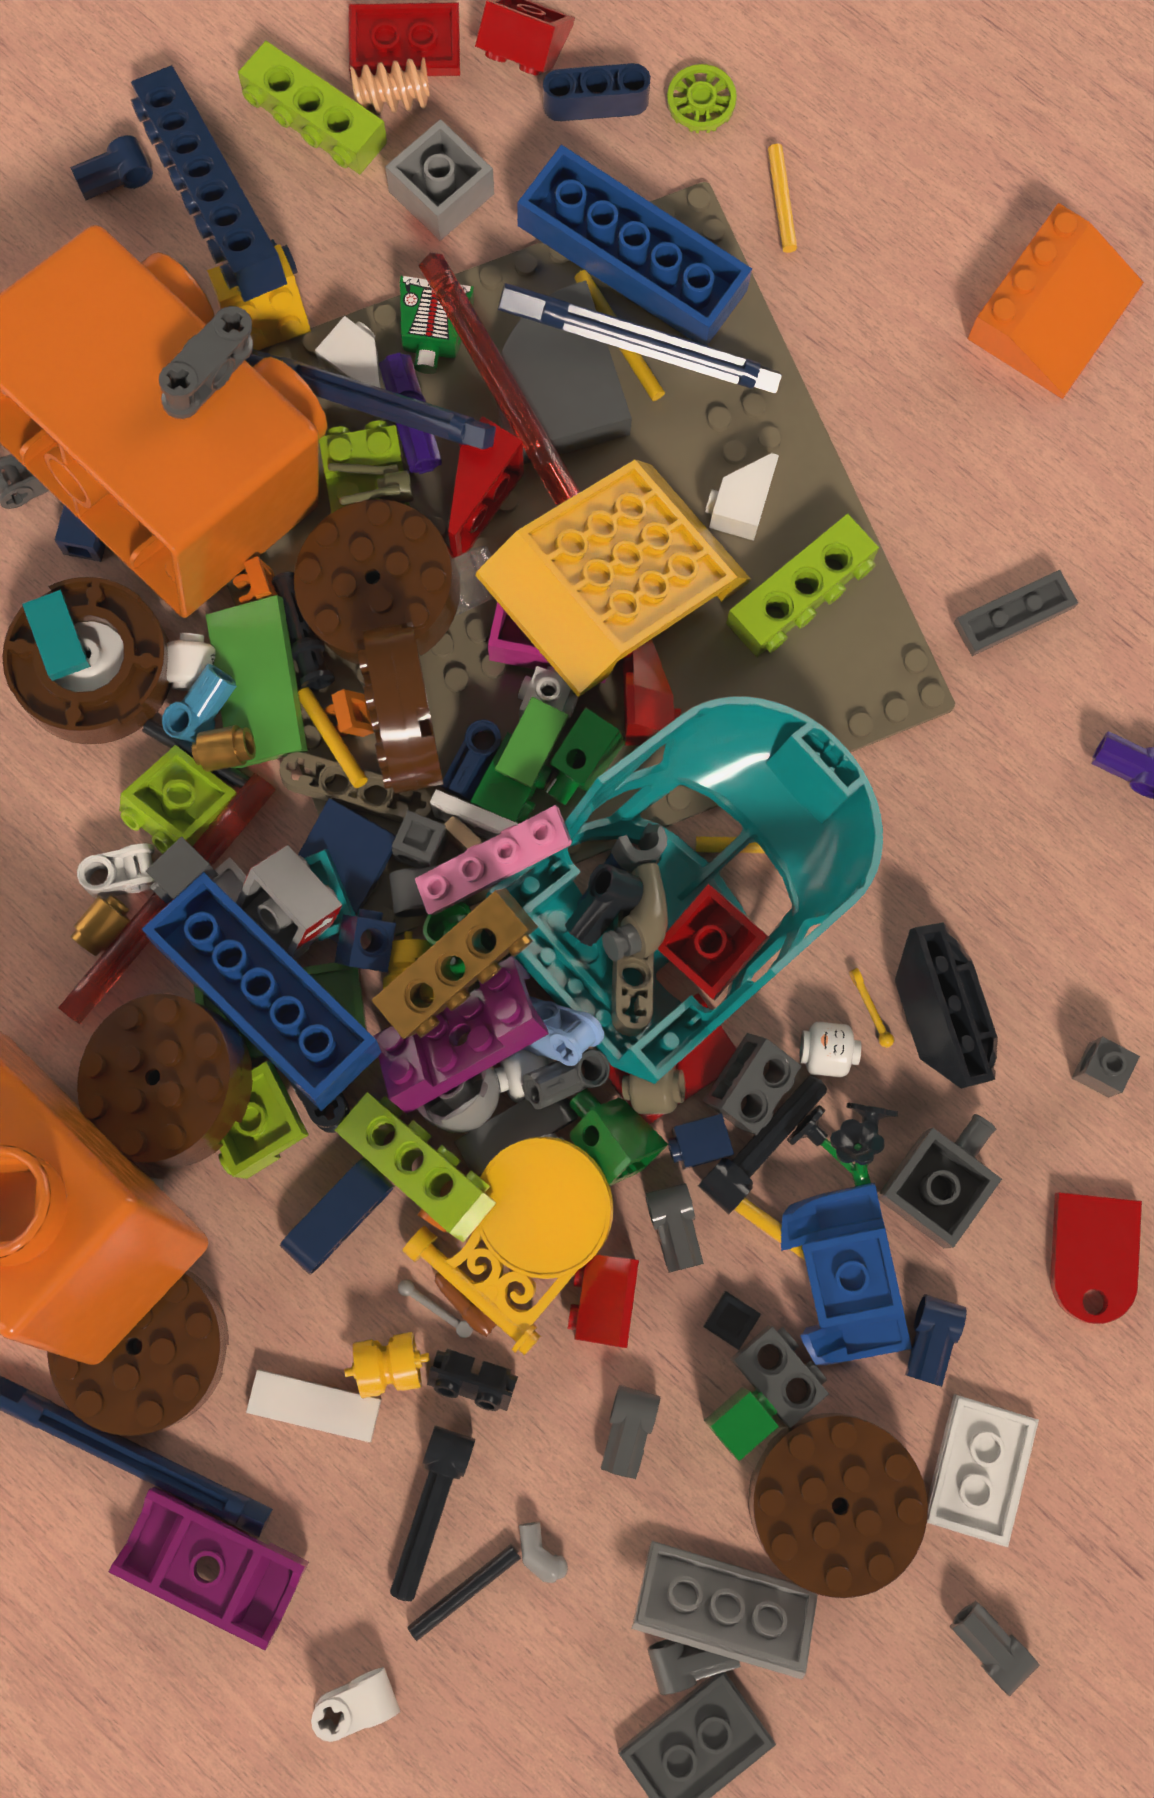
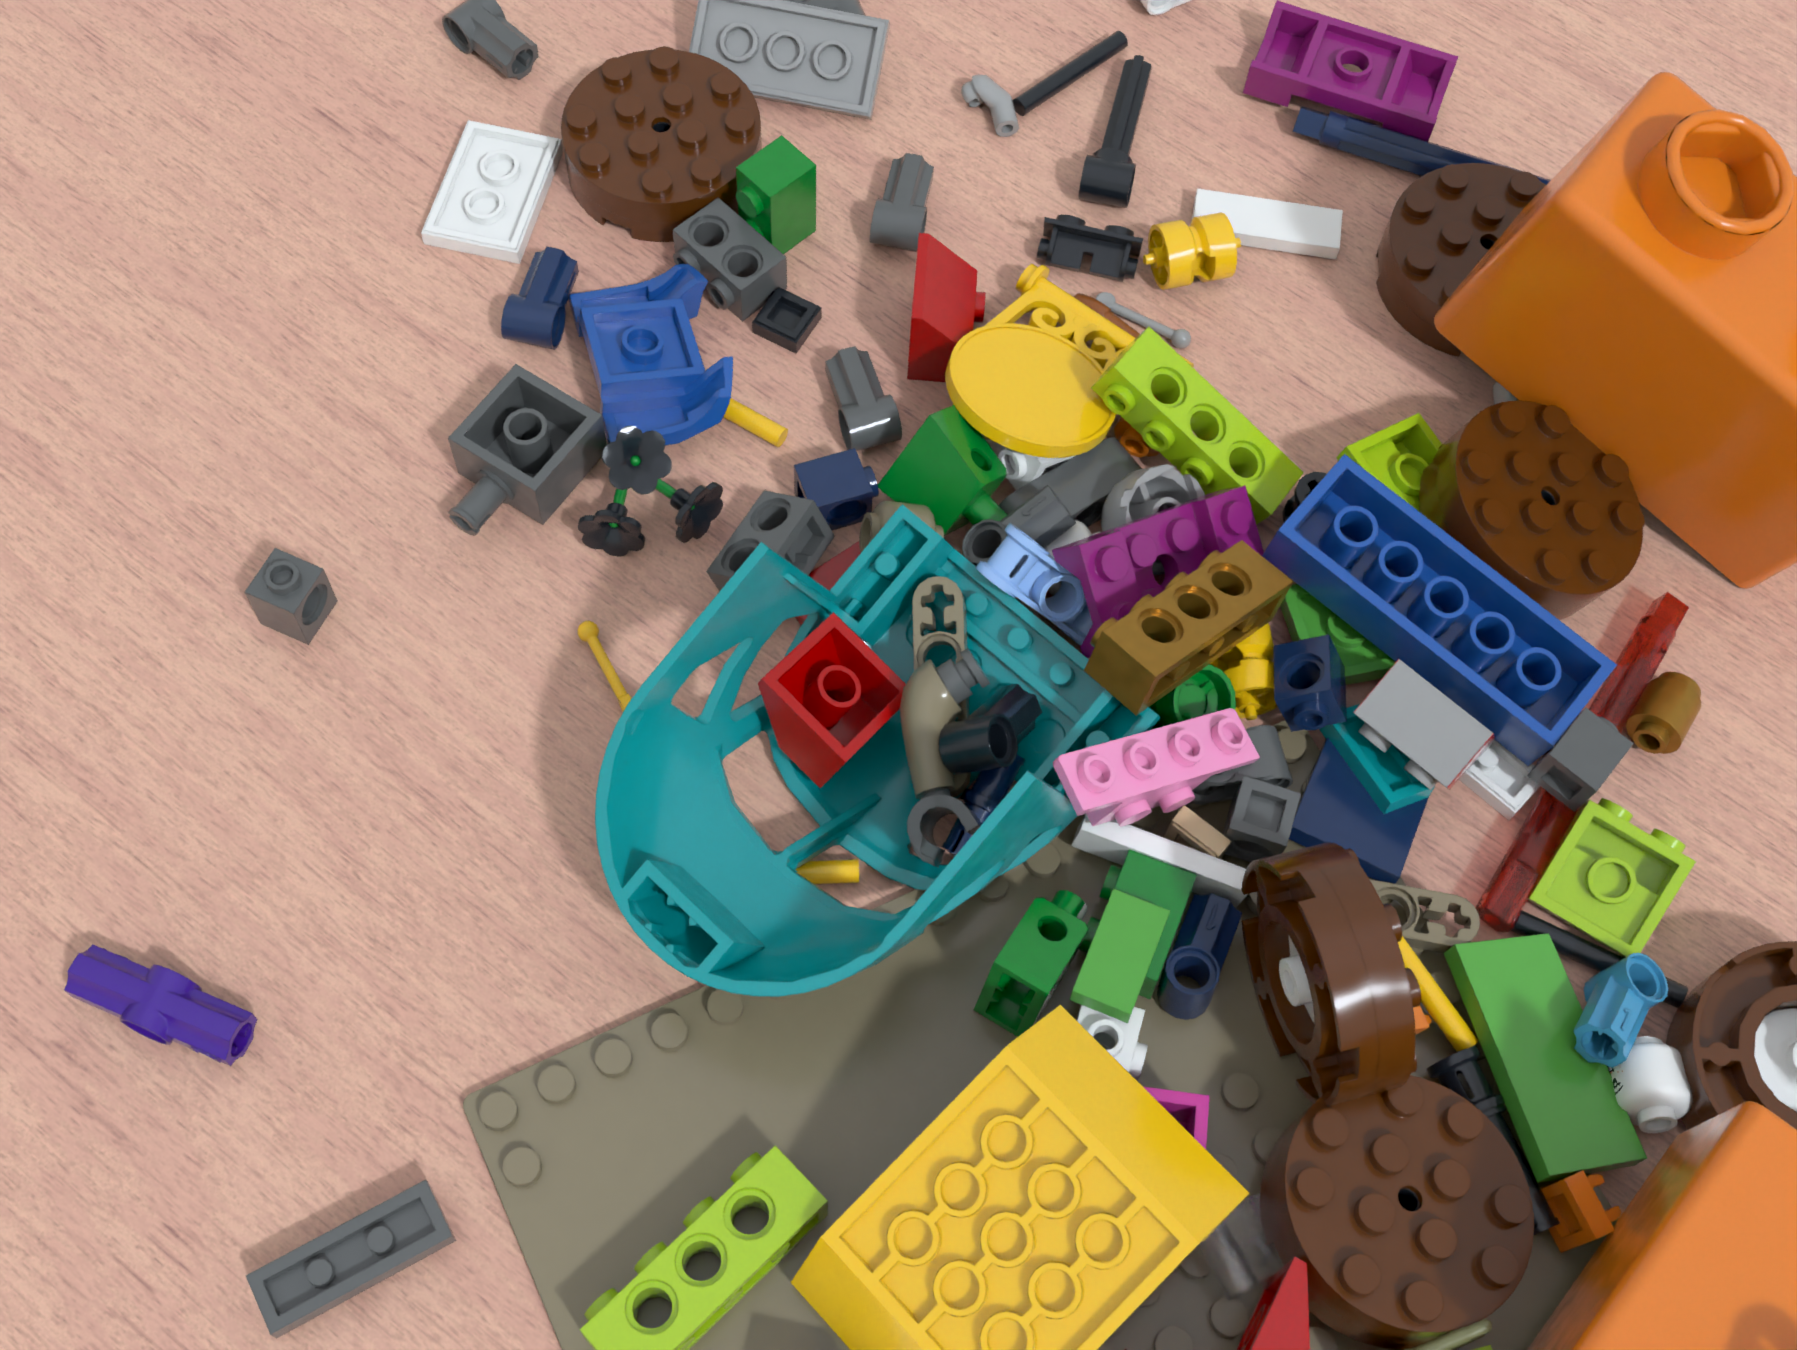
camera: 175 degrees right, 15 degrees down
white piece [77,843,155,899] -> none
pearl gold brick [192,725,256,772] -> none
dark blue beam [280,1157,395,1275] -> none
red wedge [623,639,682,746] -> none
black axle [698,1075,828,1215] -> none
white head [799,1022,861,1078] -> none
black wedge [895,922,998,1089] -> none
red tile [1050,1192,1142,1324] -> none

